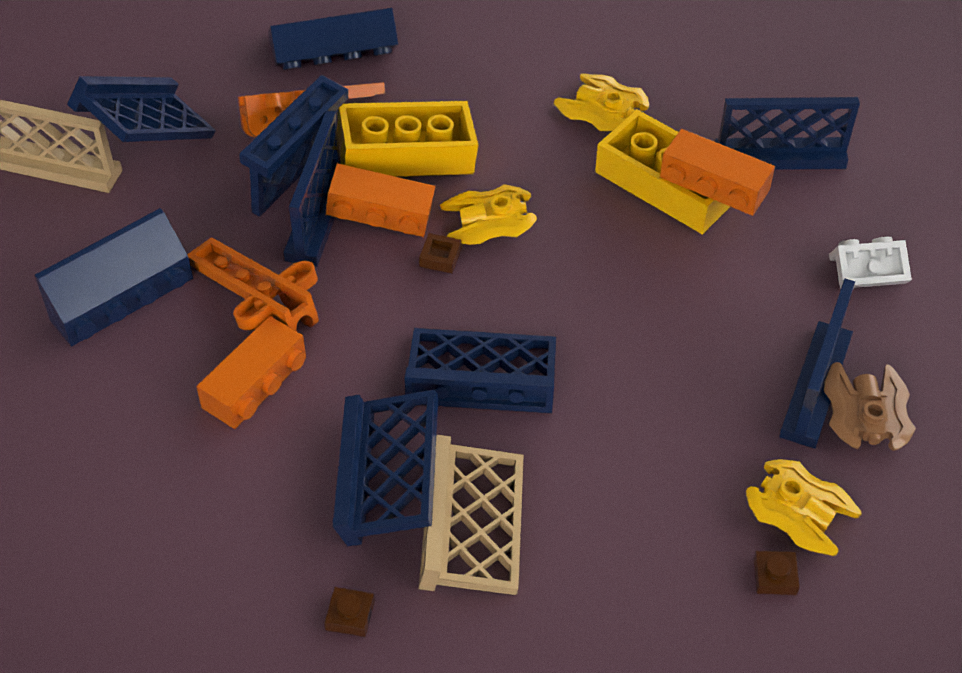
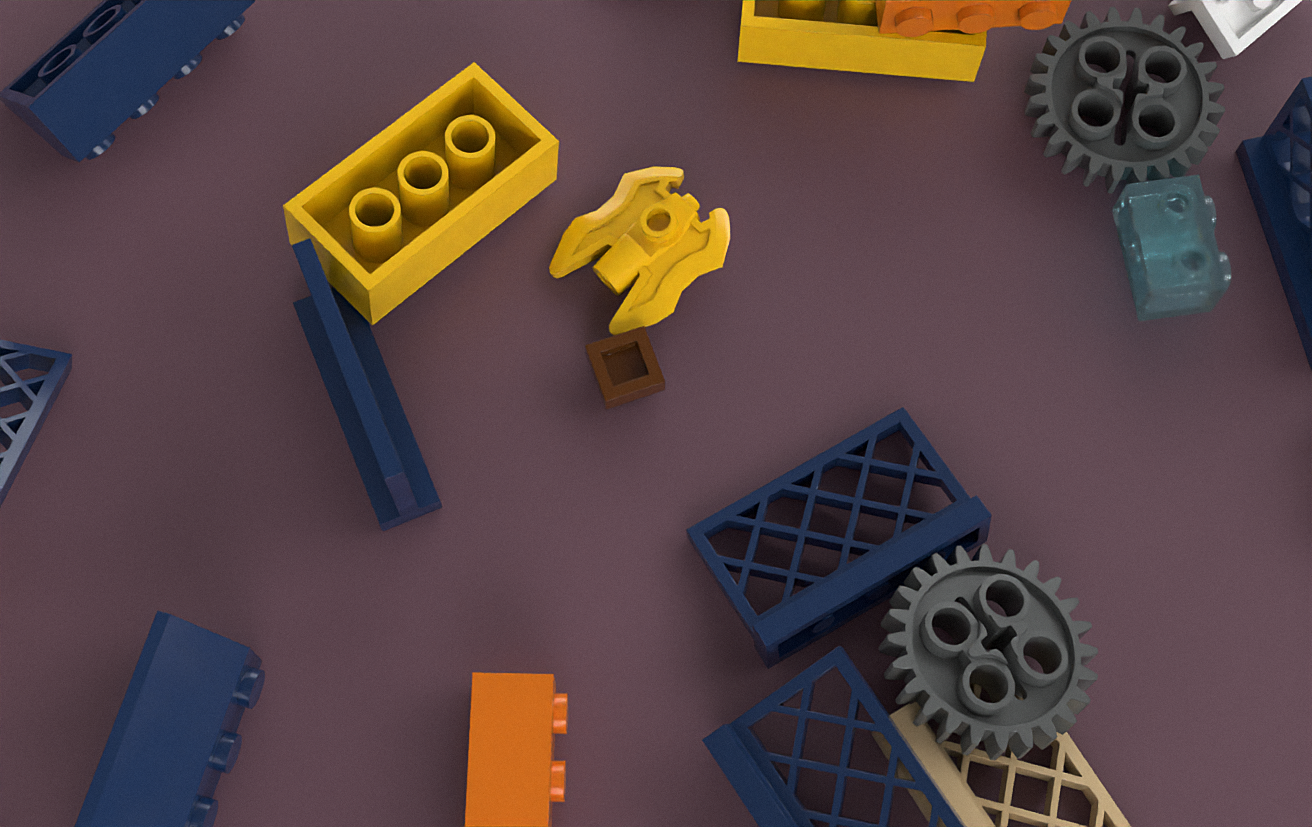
camera: 35 degrees left, 20 degrees up
orange piece [187,237,319,331] -> none
orange piece [238,82,385,137] -> none
dark blue fence [239,75,348,217] -> none
orange brick [326,163,436,237] -> none
none -> dark grey gear [879,544,1098,760]
none -> dark grey gear [1024,7,1225,195]
none -> clear light blue brick [1112,174,1231,321]

